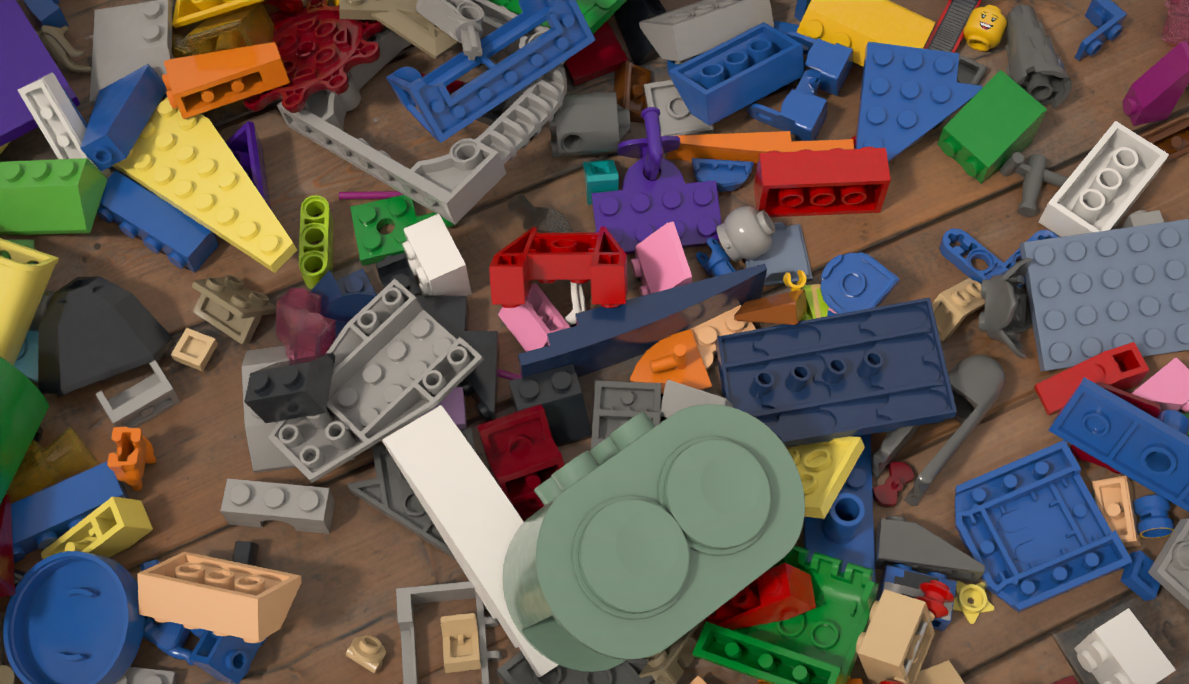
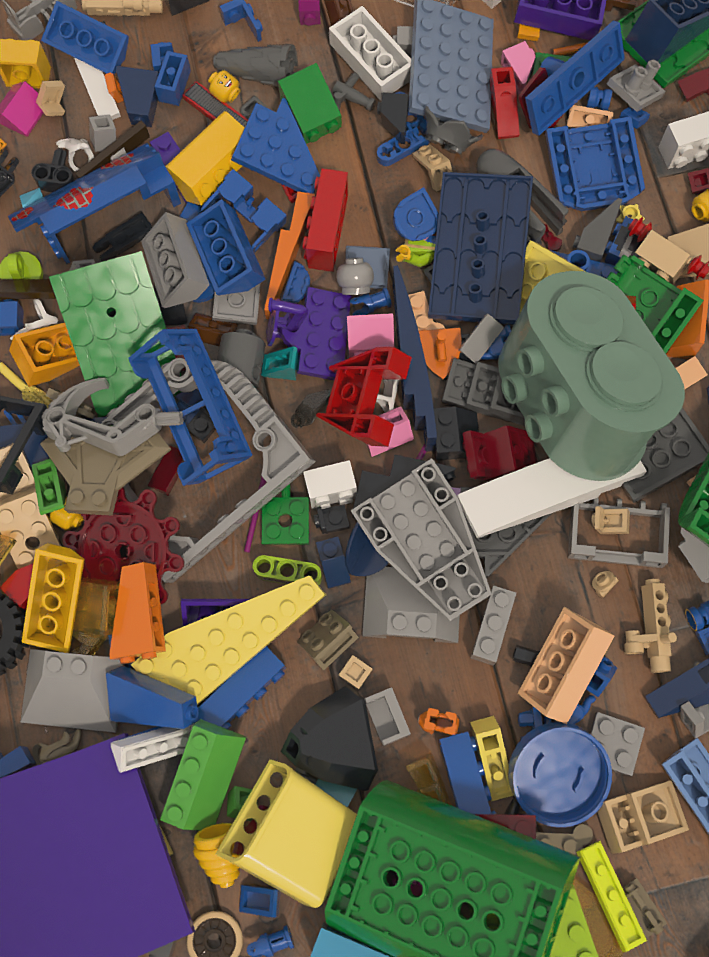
camera: 75 degrees left, 10 degrees up
black slope [244,352,336,423] -> none
clear pink brick [276,287,336,360] -> none
dark orange slope [734,290,807,325] -> none
none -> black slope [377,93,409,144]

